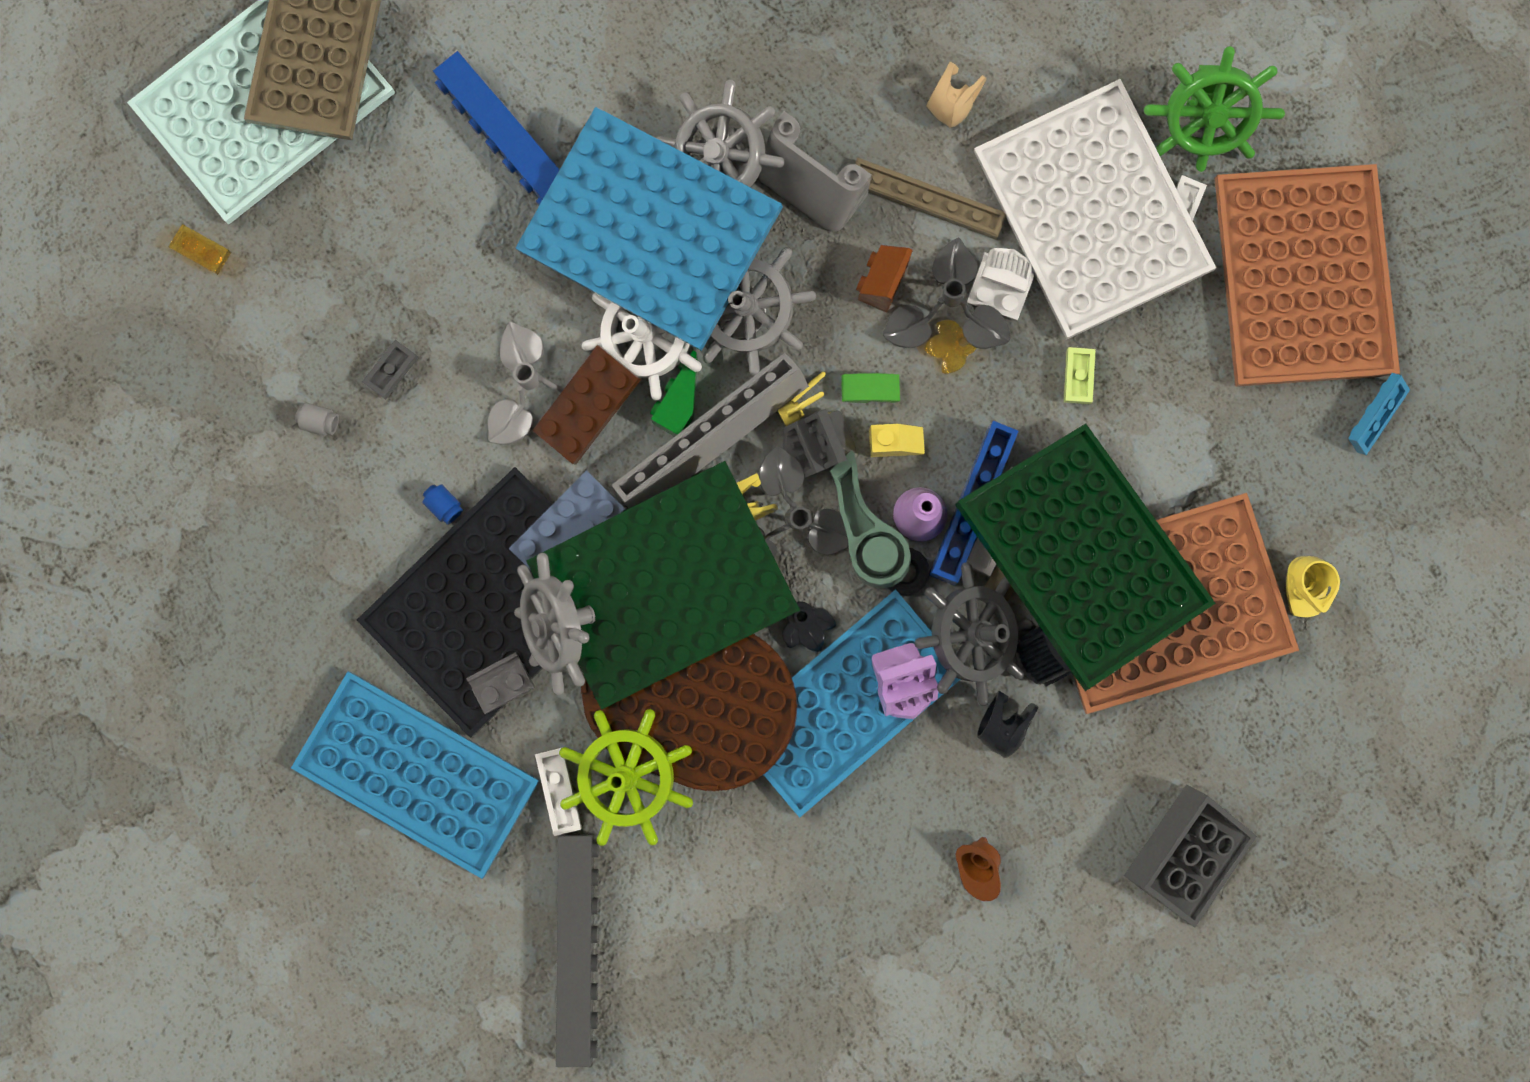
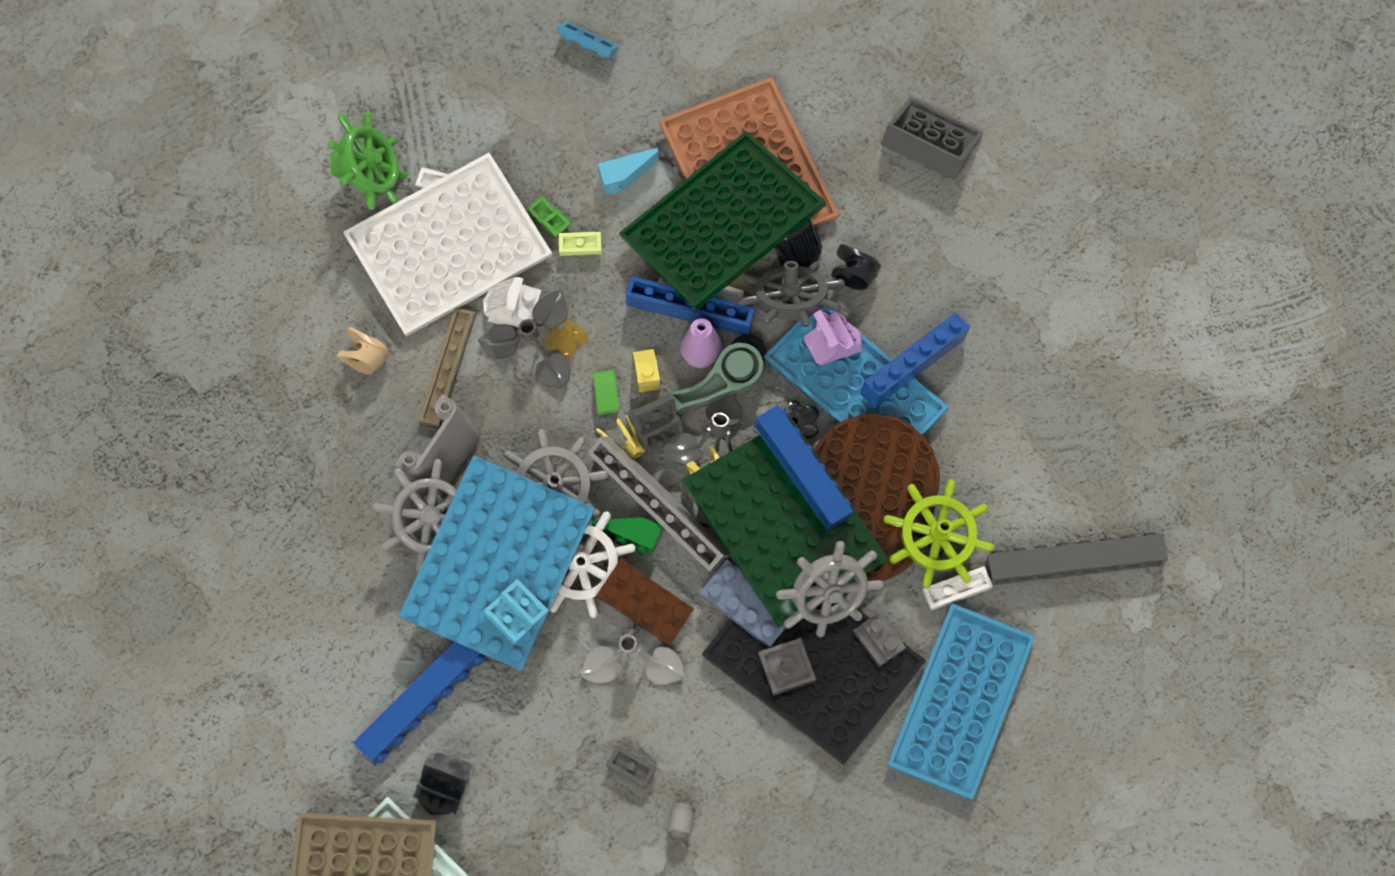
camera: 95 degrees left, 15 degrees down
blue brick [422,484,463,525] -> none
dark orange slope [856,245,913,312] -> none
dark orange piece [955,837,1001,901] -> none
nougat plate [1214,164,1400,387] -> none
light yellow helmet [1286,556,1340,617] -> none
none -> black piece [414,753,471,815]
none -> medium azure slope [483,579,549,645]
none -> bright green slope [526,196,571,238]
none -> medium azure slope [598,148,659,194]
none -> blue brick [753,405,853,531]
none -> flat silver plate [758,638,816,696]
none -> blue brick [860,312,970,408]

